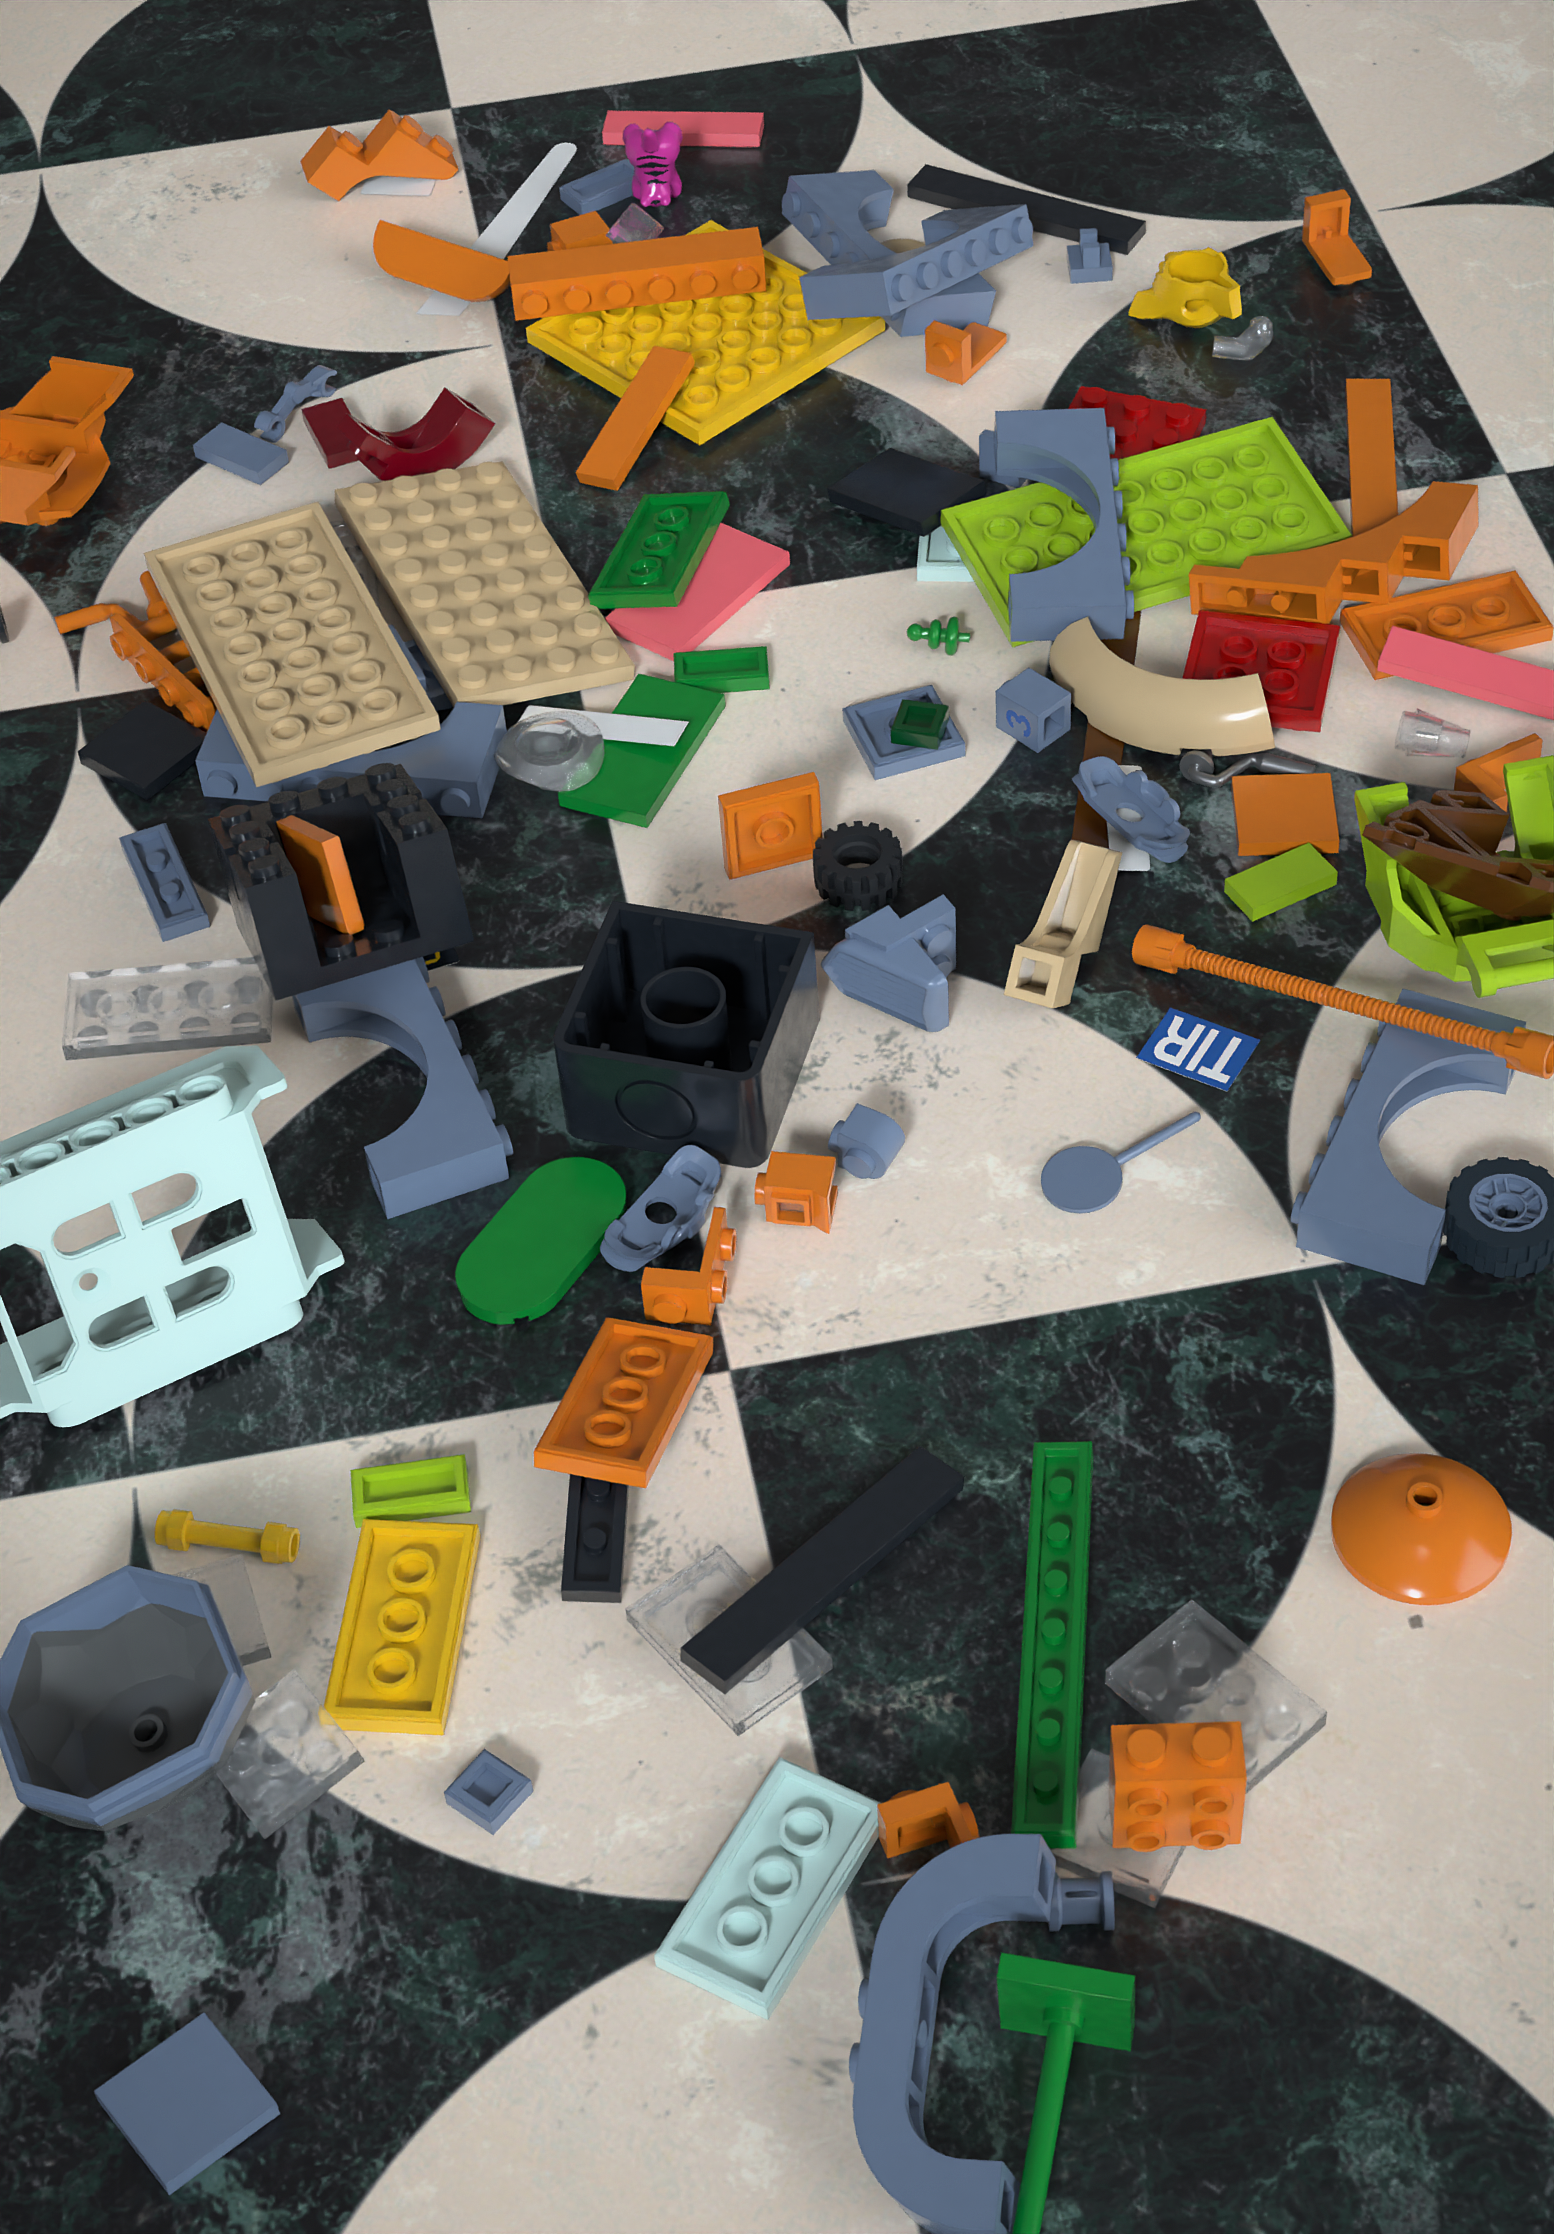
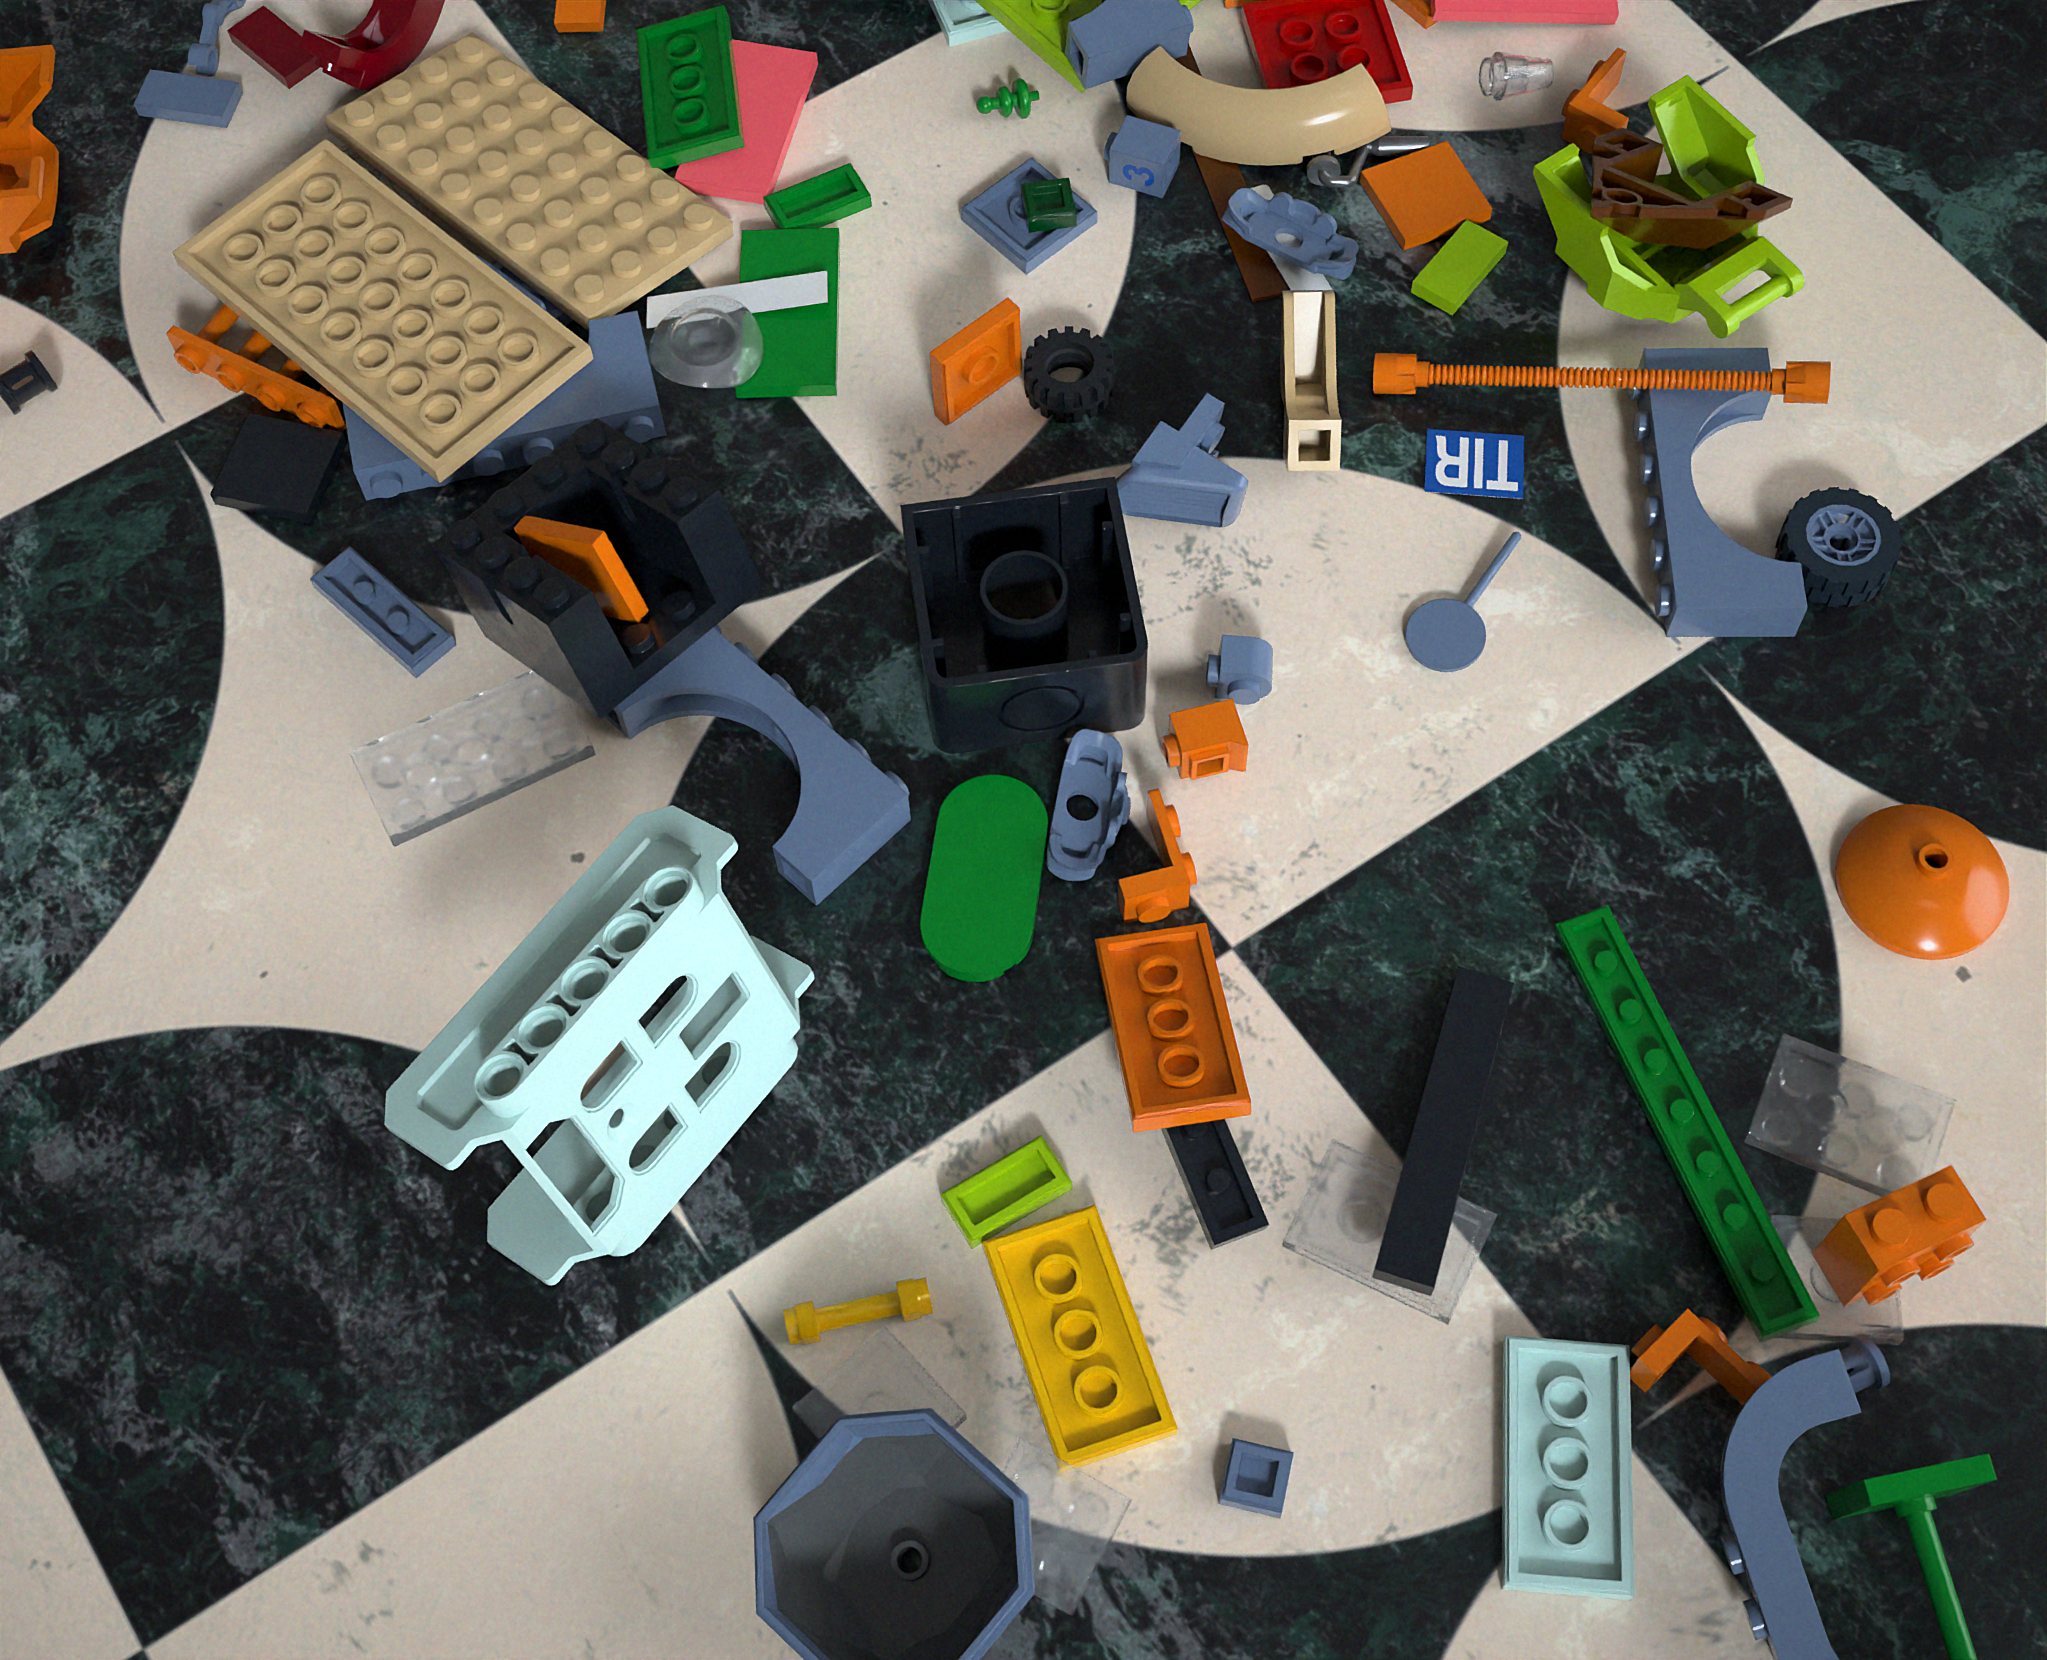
camera: 25 degrees left, 15 degrees up
orange piece [54,571,169,634] -> none

